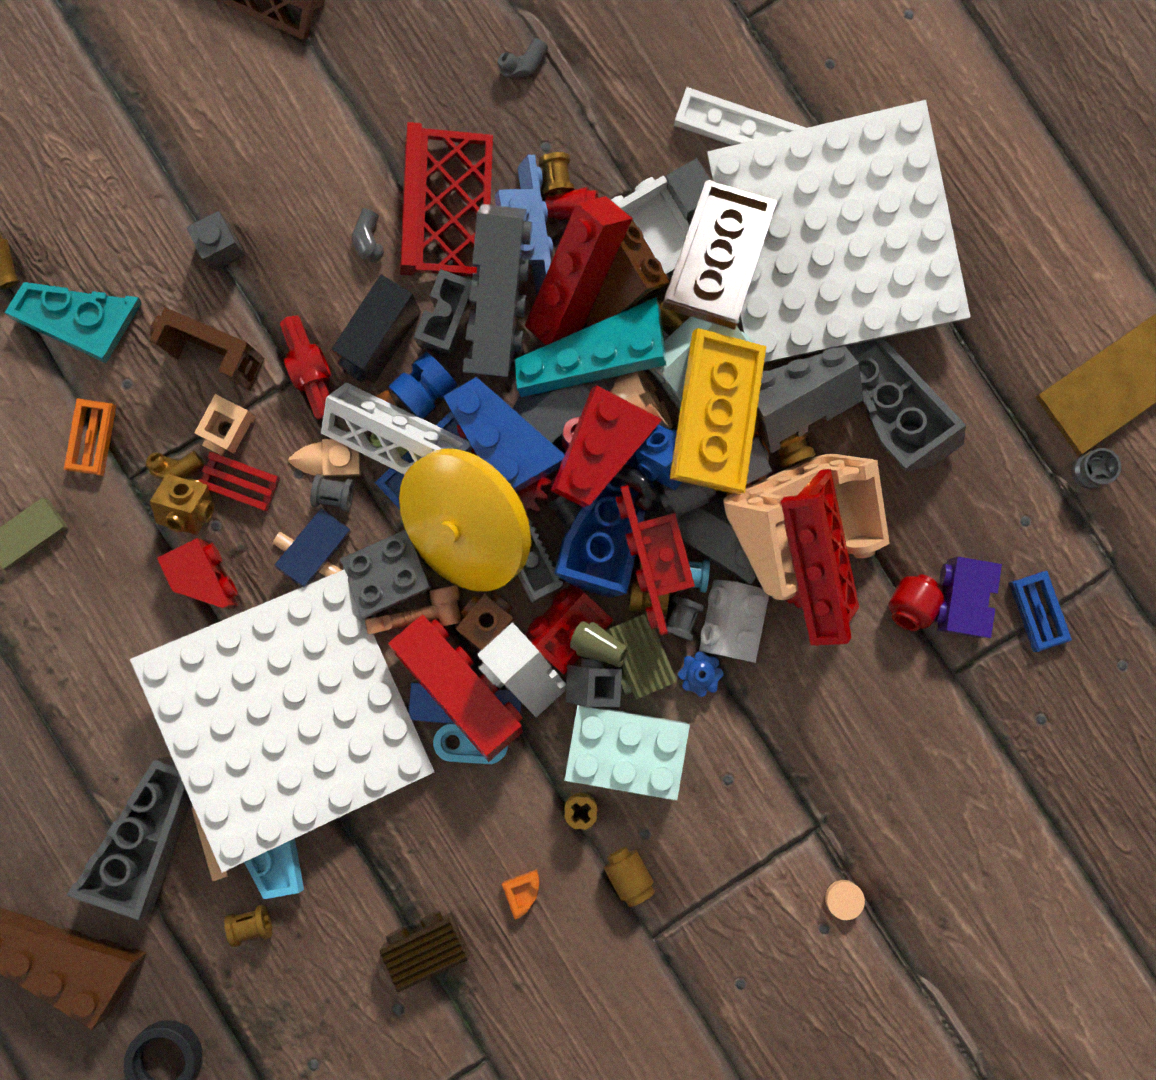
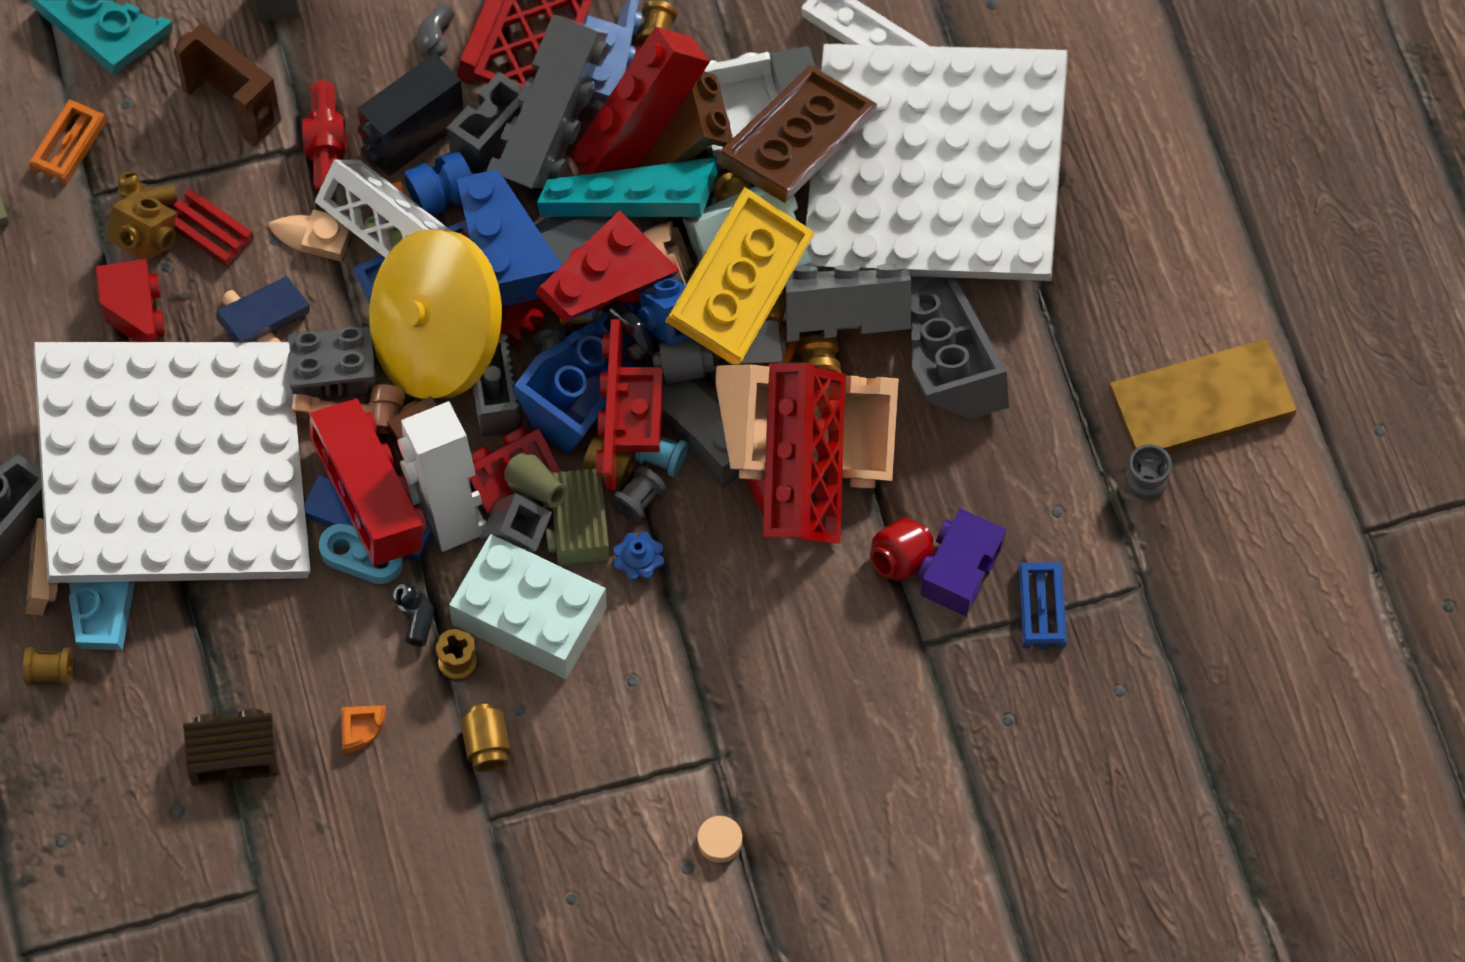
camera: 15 degrees right, 20 degrees down
light nougat brick [194,394,256,456] -> none
dark grey bush [310,474,355,512] -> none
white bracket [700,579,769,663] -> none
none -> black arm [393,583,434,647]

